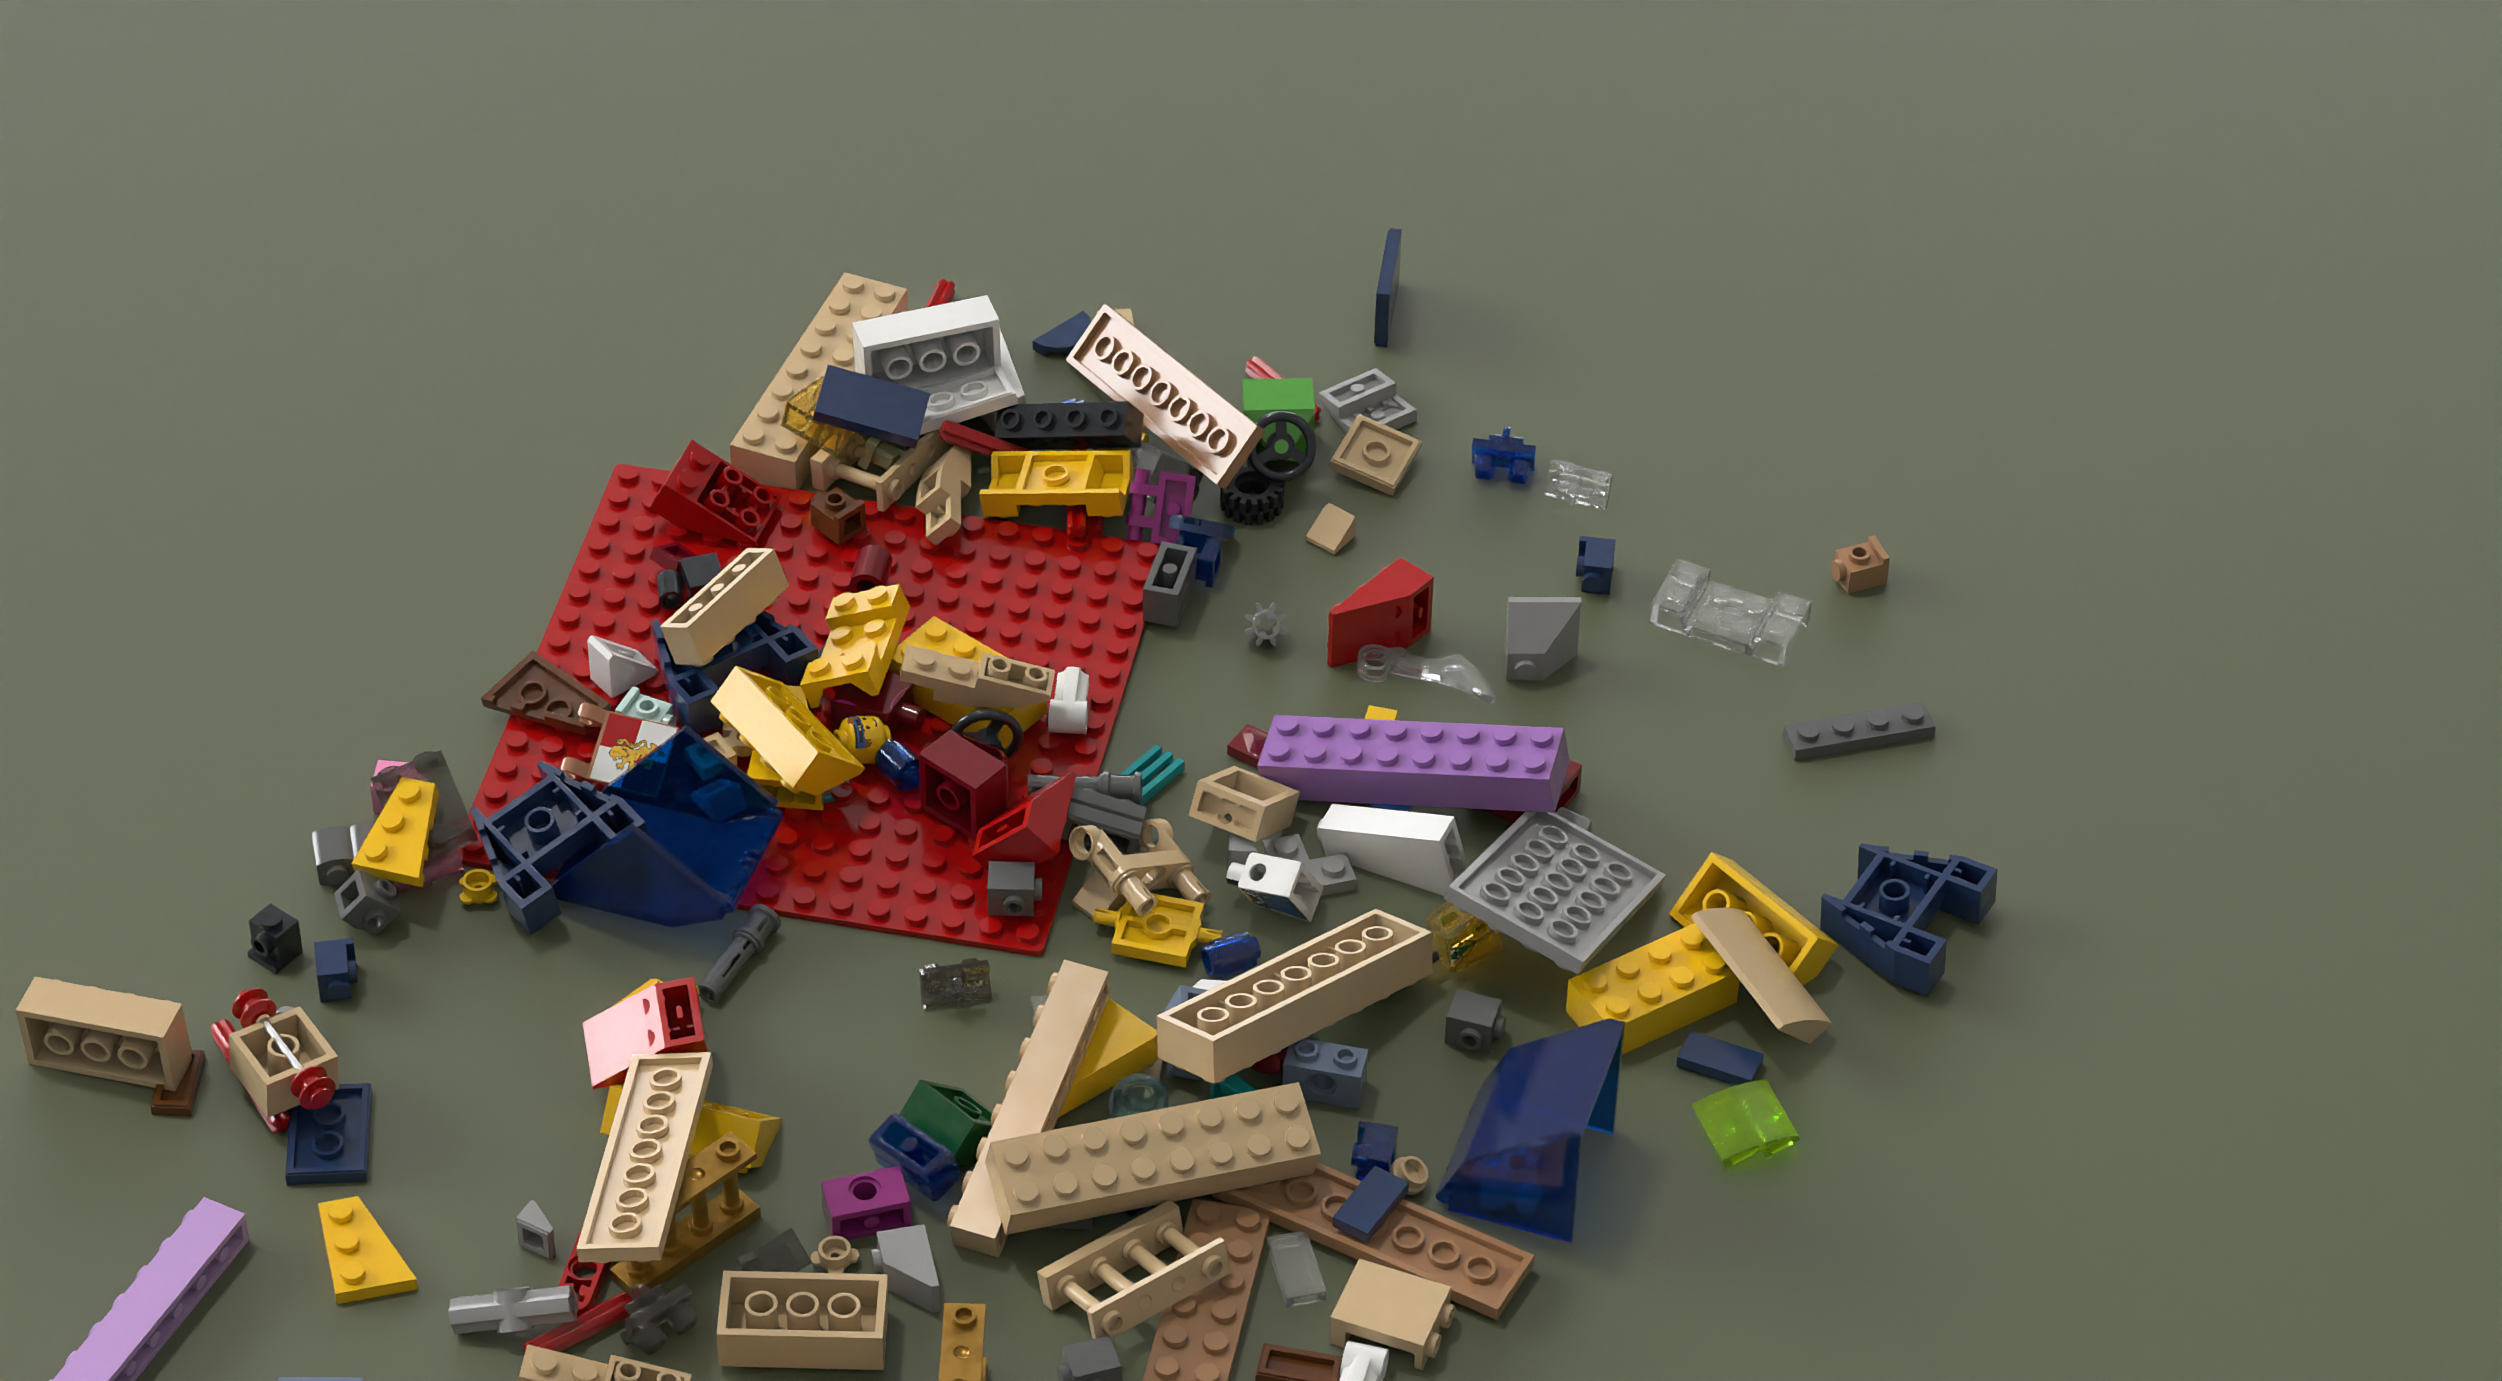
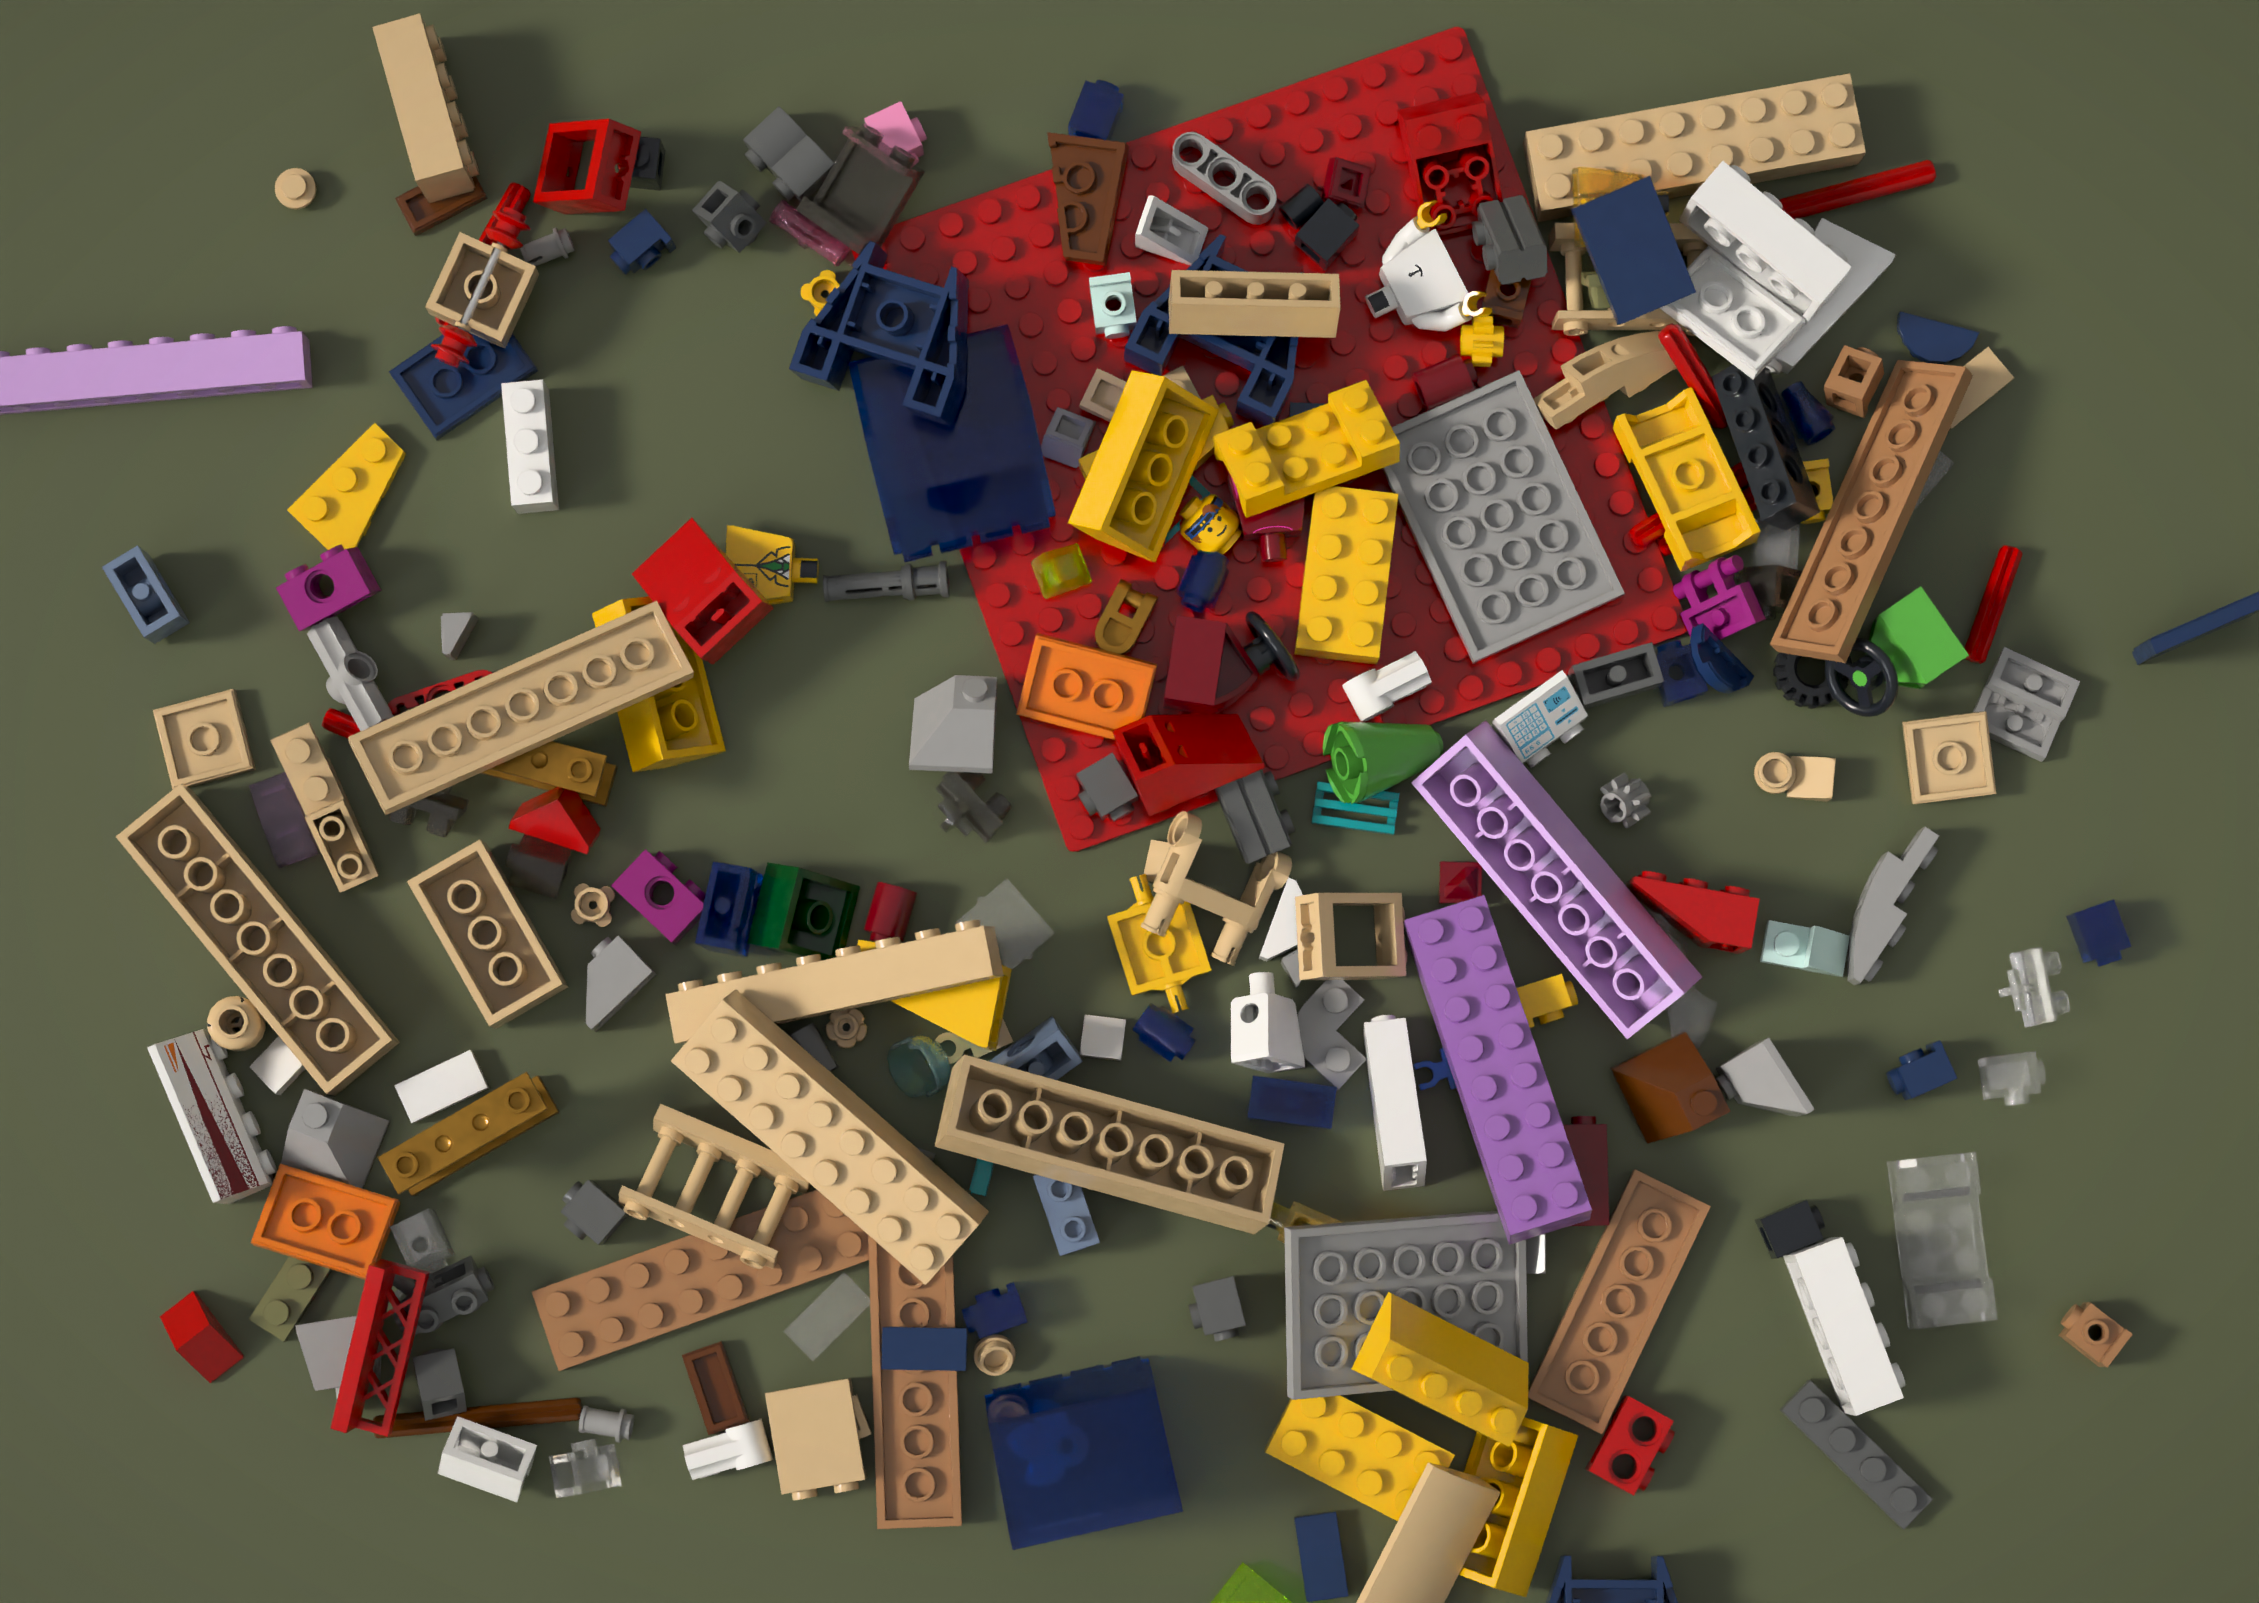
camera: 60 degrees right, 40 degrees up
yellow wing [351,777,439,887] -> none
flag [561,703,679,798] -> none
tan slope [899,645,1055,708] -> none
dark grey pin [1028,771,1142,805] -> none
clear blue hips [1472,426,1536,484] -> none
none -> tan plate [275,168,317,210]
none -> magenta brick [276,544,381,632]
none -> white brick [501,379,559,514]
none -> red slope [508,787,600,854]
none -> red window [533,119,641,214]
none -> dark red brick [864,882,917,942]
none -> light grey slope [909,675,997,773]
none -> orange tile [1016,633,1158,740]
none -> clear neon green slope [1031,543,1092,599]
none -> clear blue brick [1068,80,1124,140]
none -> pearl gold plate [1095,579,1159,655]
none -> light grey beam [1172,132,1277,225]
none -> clear blue brick [1247,1076,1337,1130]
none -> white slope [1259,878,1315,962]
none -> bright green cone [1323,721,1443,804]
none -> yellow slope [1351,1292,1529,1447]
none -> white torso [1365,200,1492,332]
none -> light grey plate [1382,370,1625,664]
none -> lavender brick [1411,720,1702,1039]
none -> yellow gear [1460,316,1504,367]
none -> dark grey brick [1472,195,1548,285]
none -> slope [1490,670,1588,768]
none -> medium nougat plate [1528,1169,1711,1434]
none -> red brick [1585,1395,1675,1496]
none -> reddish brown slope [1610,1031,1731,1144]
none -> tan plate [1754,752,1796,794]
none -> black brick [1755,1200,1825,1259]
none -> light aqua slope [1760,920,1850,977]
none -> white brick [1783,1237,1906,1416]
none -> medium nougat brick [1824,345,1884,418]
none -> light grey slope [1847,826,1939,986]
none -> clear brick [1978,1051,2046,1106]
none -> clear blue brick [2066,899,2132,967]

